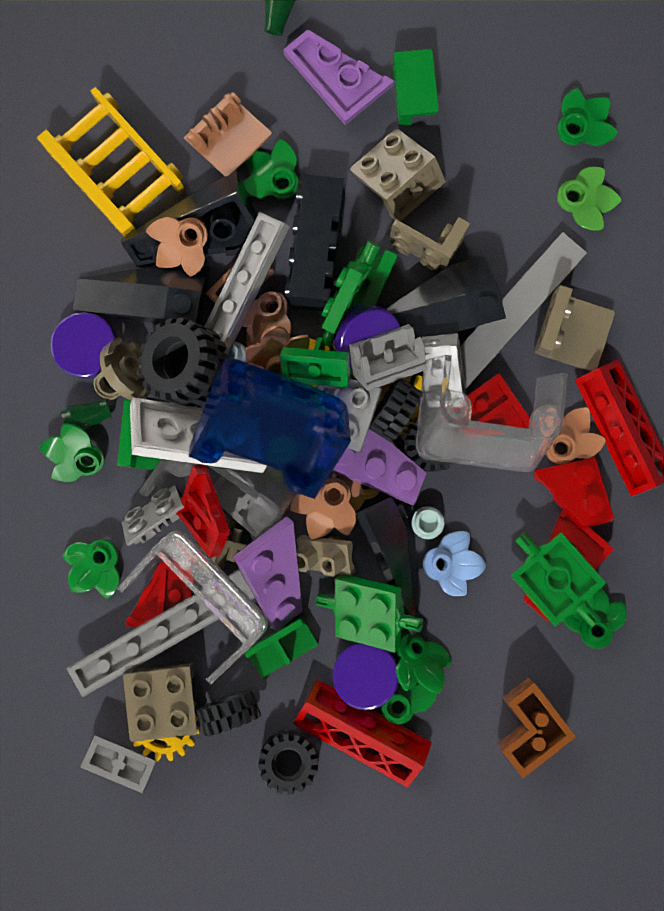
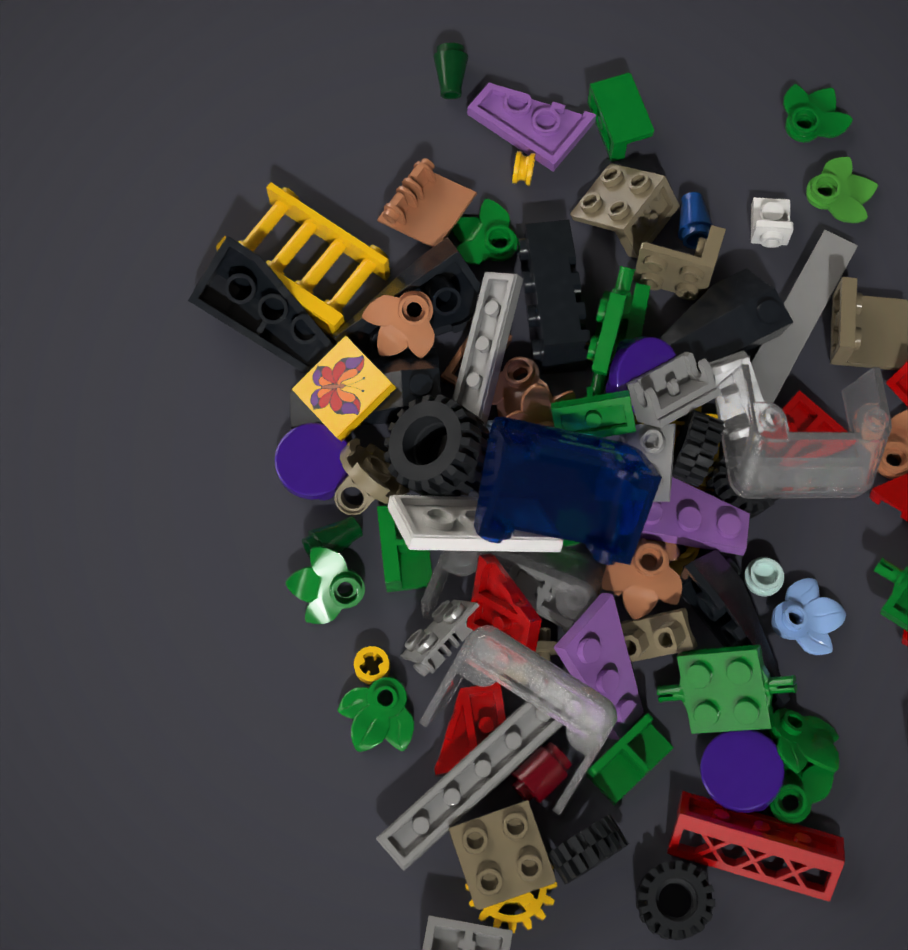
camera: 10 degrees left, 15 degrees down
none -> black wedge [188,236,335,374]
none -> yellow tile [292,336,397,442]
none -> yellow bush [353,646,390,685]
none -> dark red brick [511,742,572,803]
none -> yellow bush [512,151,536,186]
none -> blue cone [678,192,713,249]
none -> white bracket [751,197,793,248]

